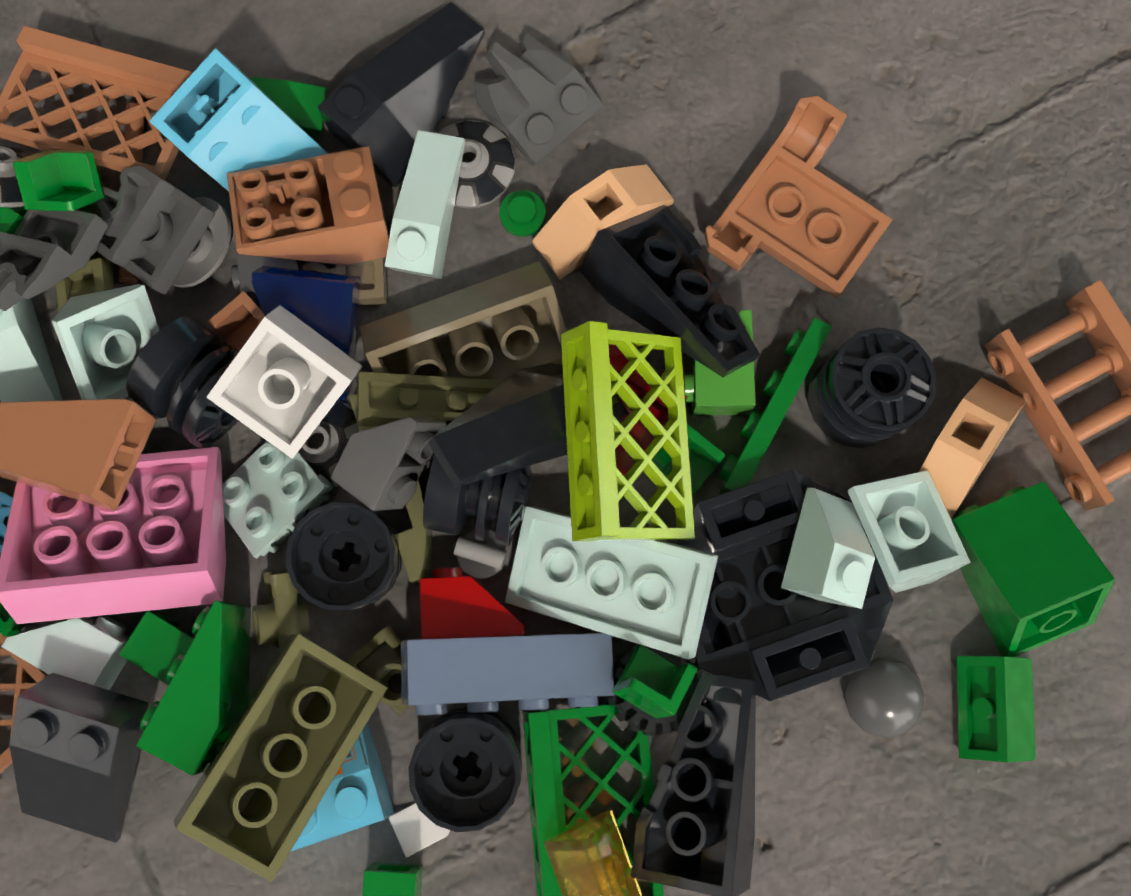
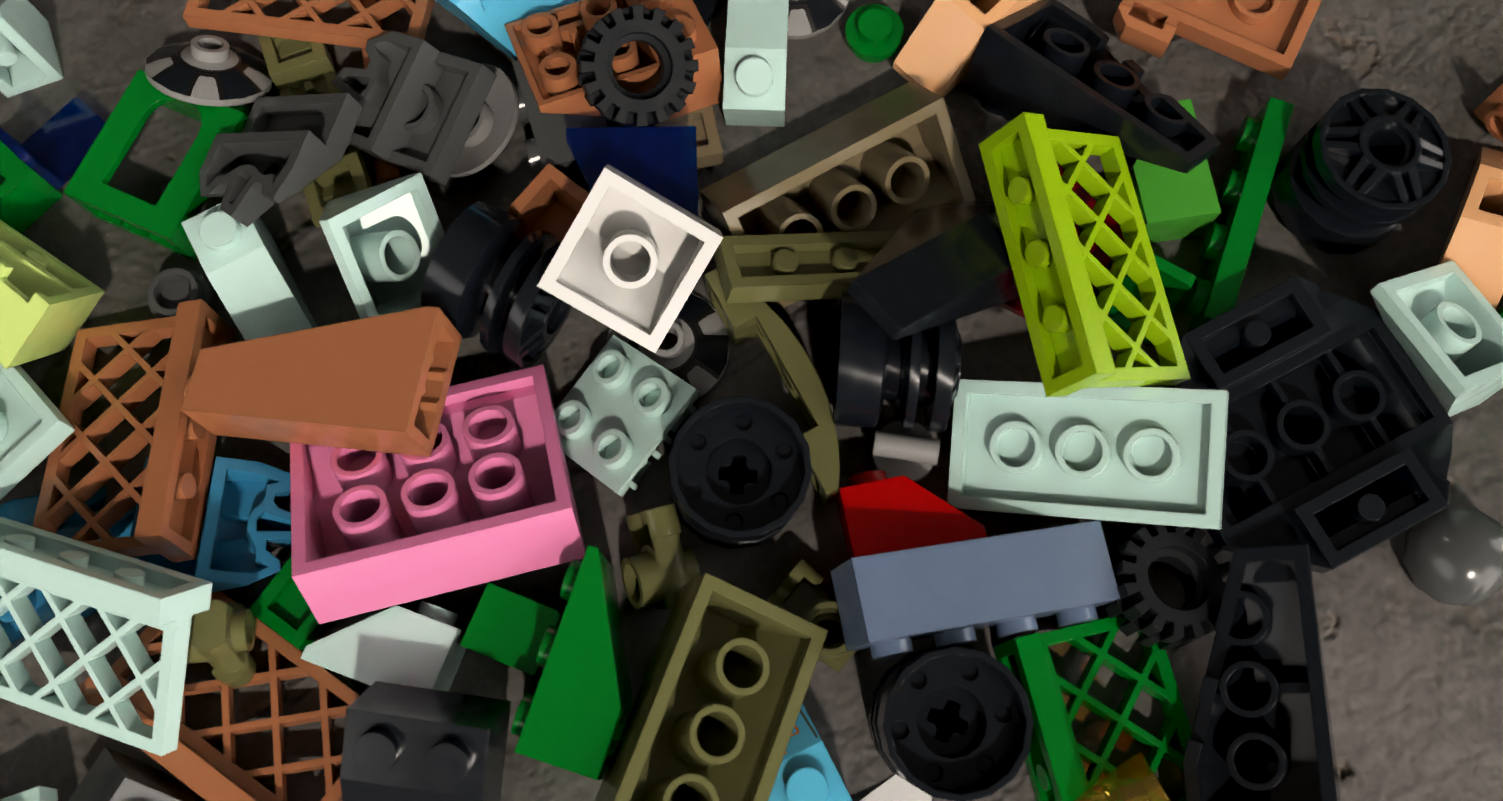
camera: 10 degrees left, 5 degrees down
green panel [12,150,104,211] -> none
dark grey slope [331,417,446,511] -> none
green panel [612,645,698,719] -> none
light aqua slope [781,488,875,609] -> none
none -> black tyre [576,5,699,127]

